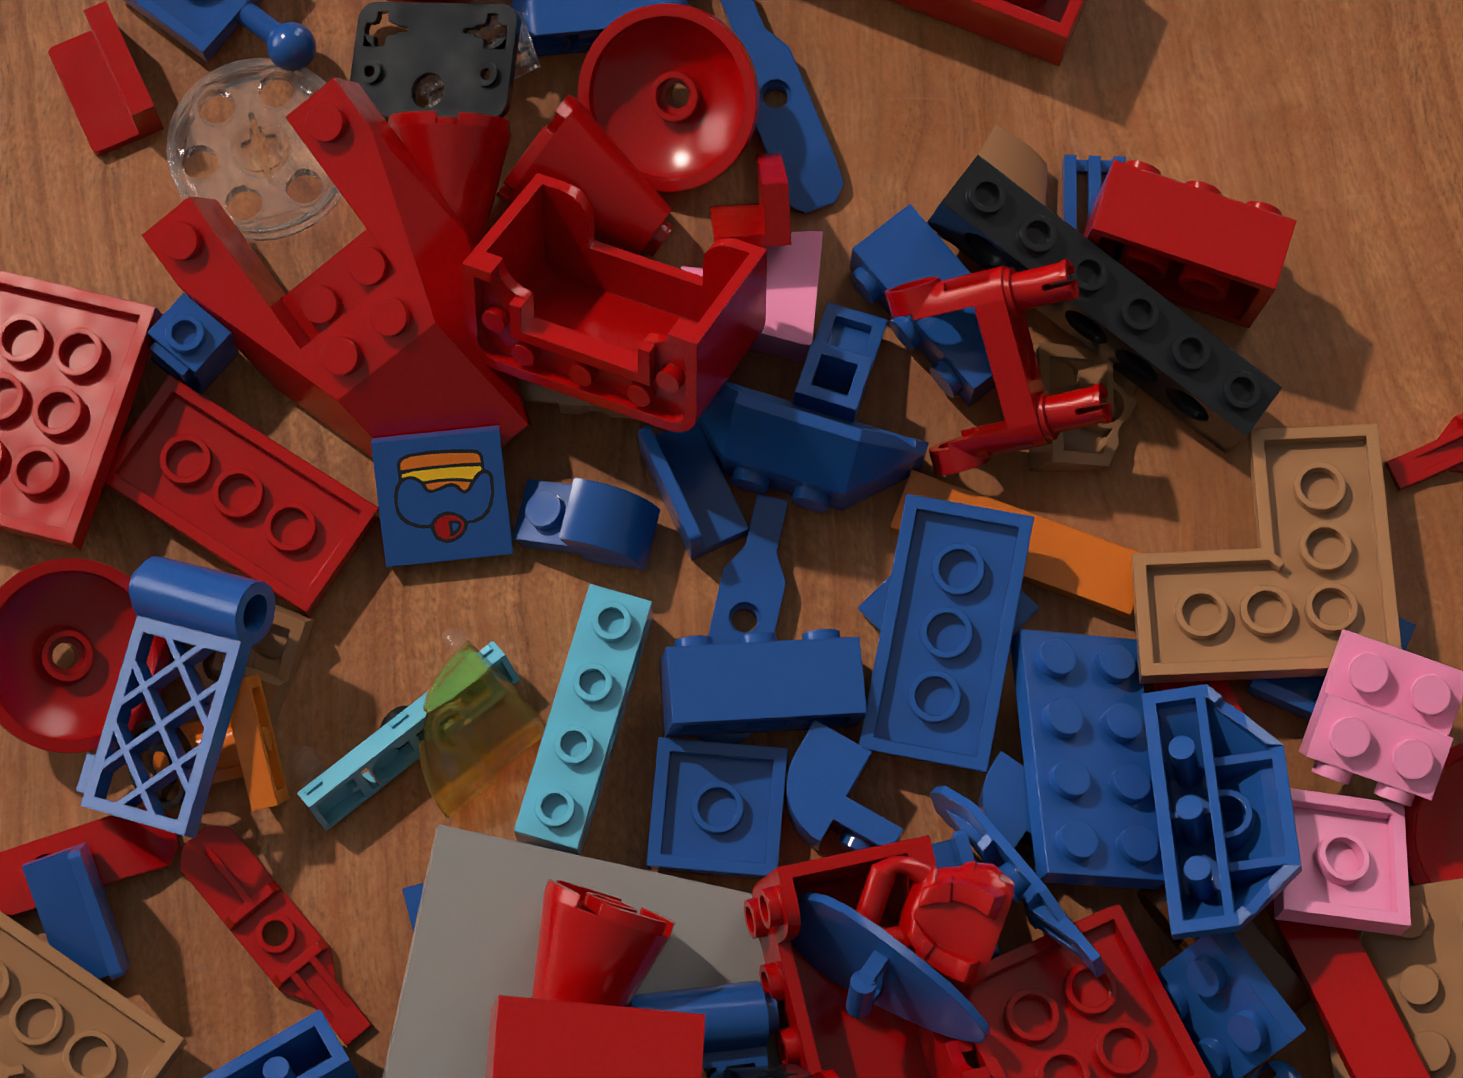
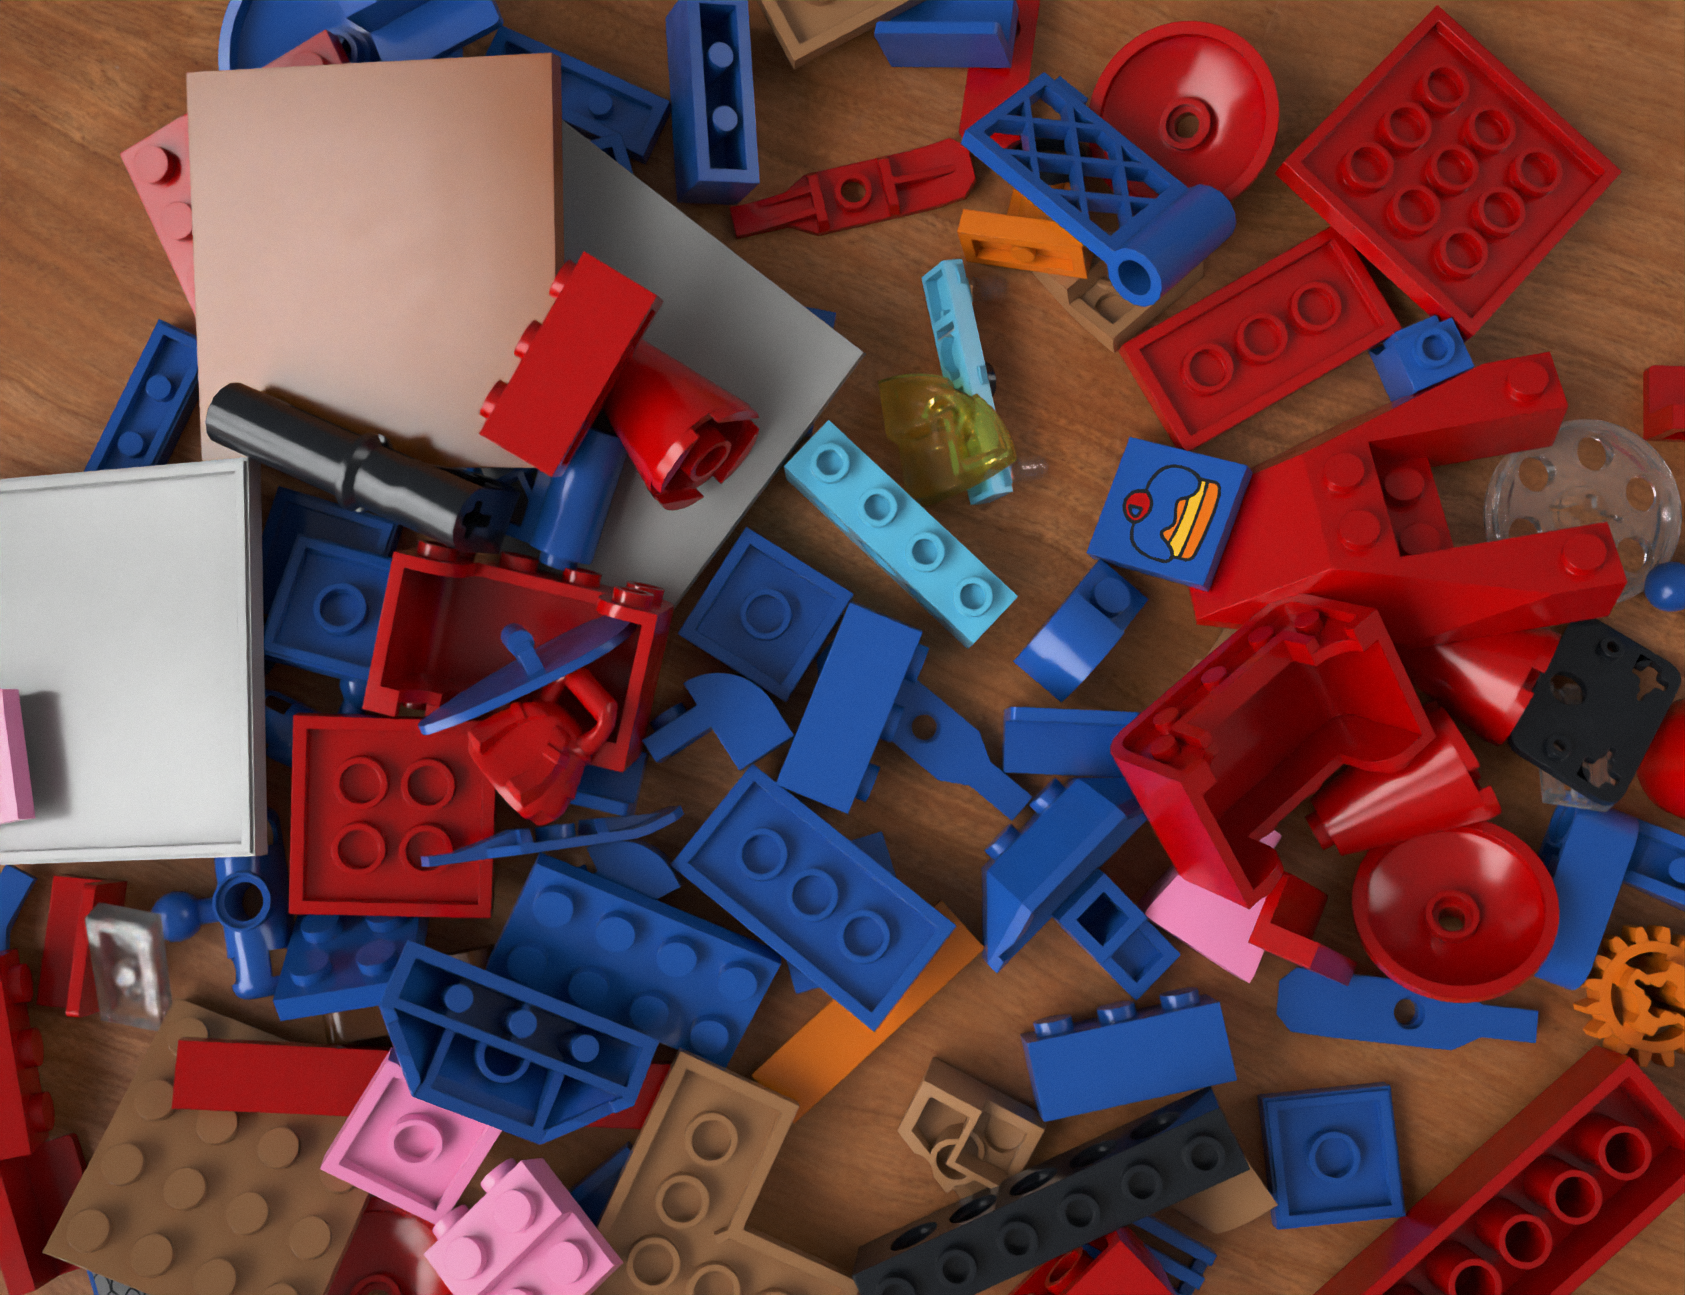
camera: 115 degrees right, 10 degrees up
red connector [885,259,1112,476] -> none
none -> blue tile [1257,1082,1406,1230]

